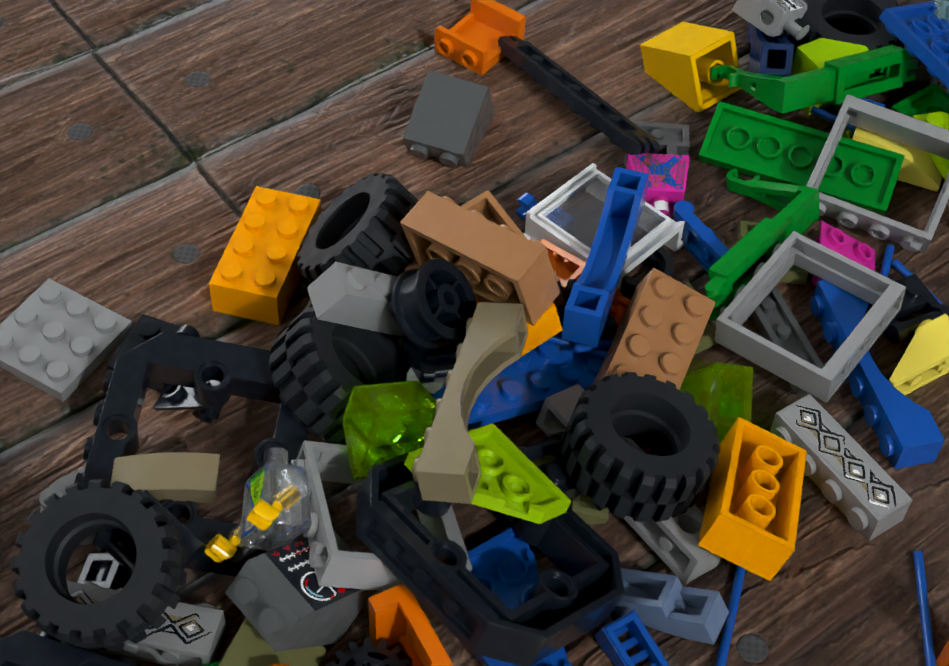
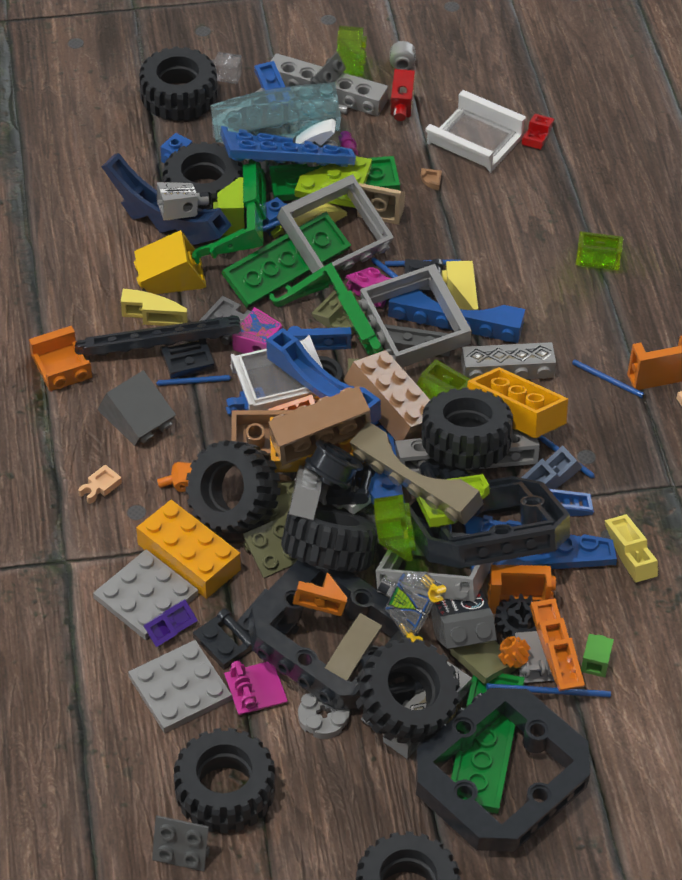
camera: 60 degrees left, 0 degrees up
none -> light nougat plate [78,465,122,504]
none -> light grey plate [93,549,198,640]
none -> light yellow slope [121,289,188,326]
none -> dark purple slope [143,599,198,647]
none -> blue axle [156,375,232,386]
none -> black plate [160,338,215,379]
none -> dark pink hinge [224,661,288,715]
none -> orange slope [293,573,347,616]

